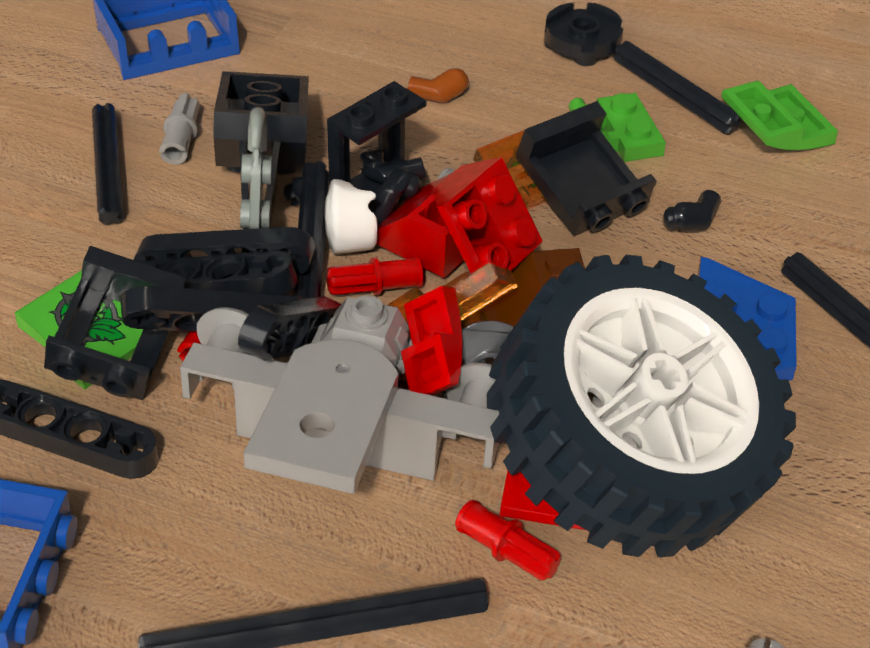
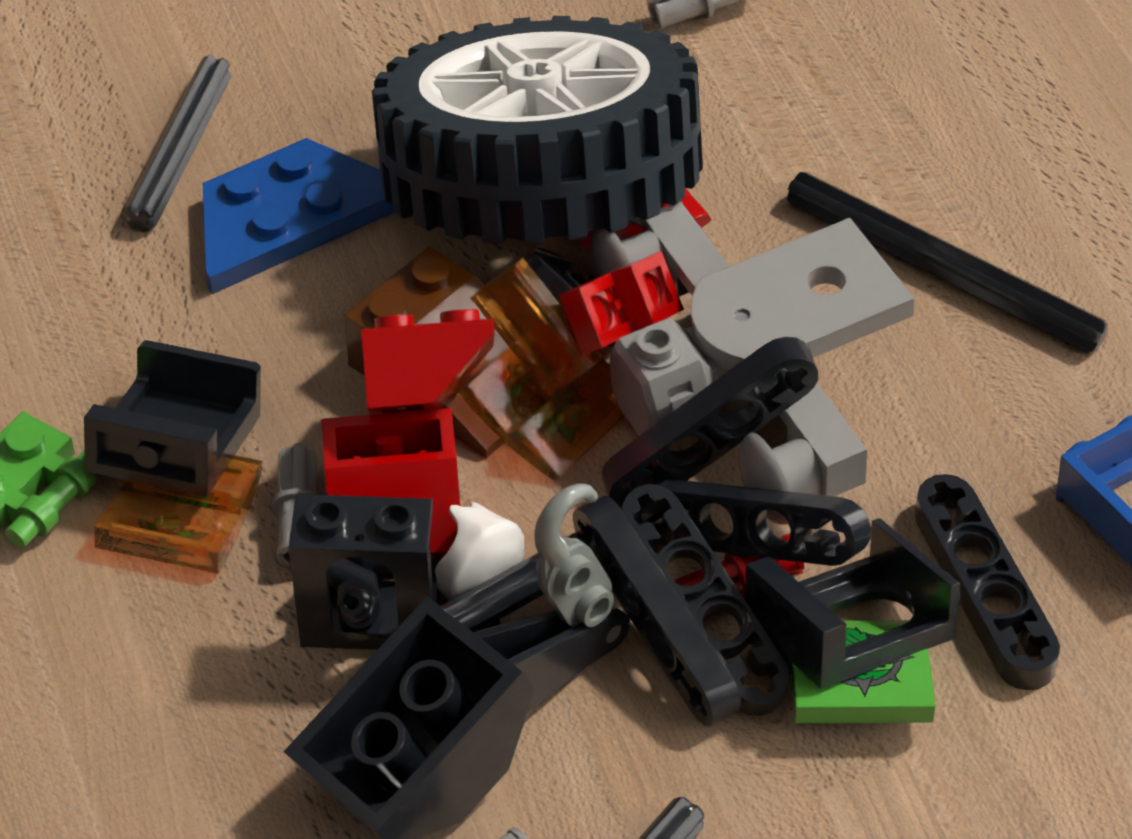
camera: 130 degrees left, 5 degrees up
red axle [326,257,423,296] -> none
dark orange arm [408,68,468,103] -> none
red axle [455,499,561,581] -> none
black arm [663,190,721,233] -> none

